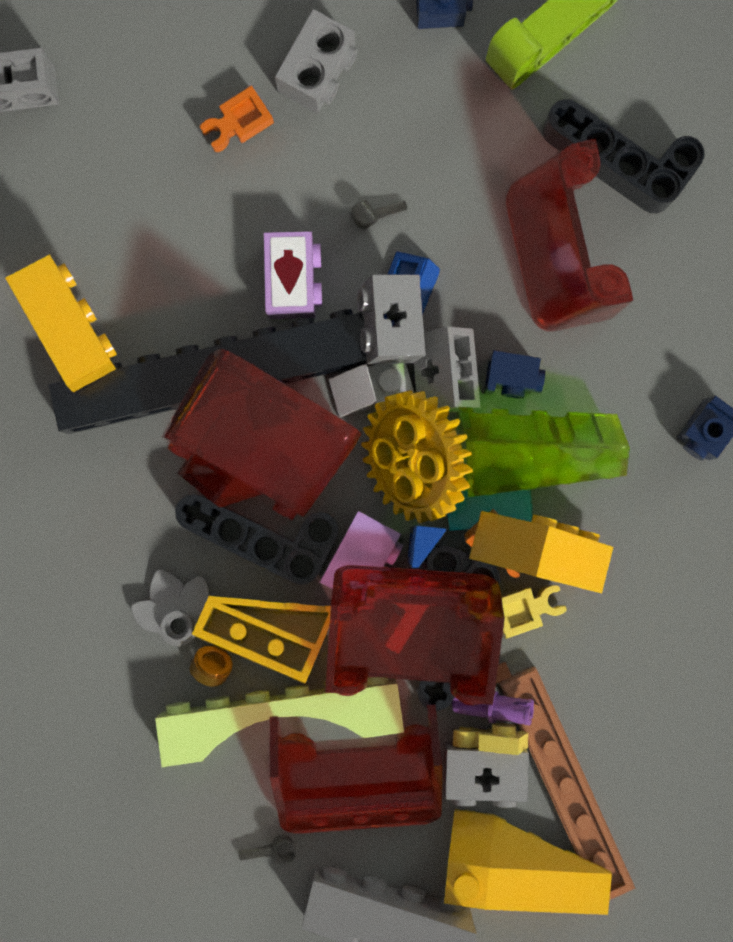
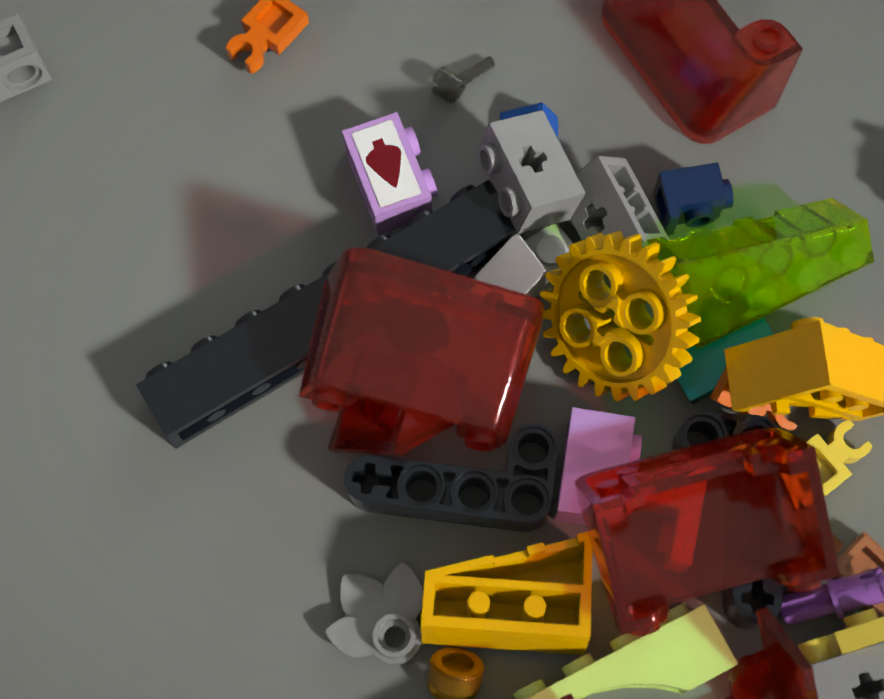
camera: 15 degrees left, 15 degrees down
yellow wedge [5,254,117,392] -> none
blue slope [407,526,446,568] -> none

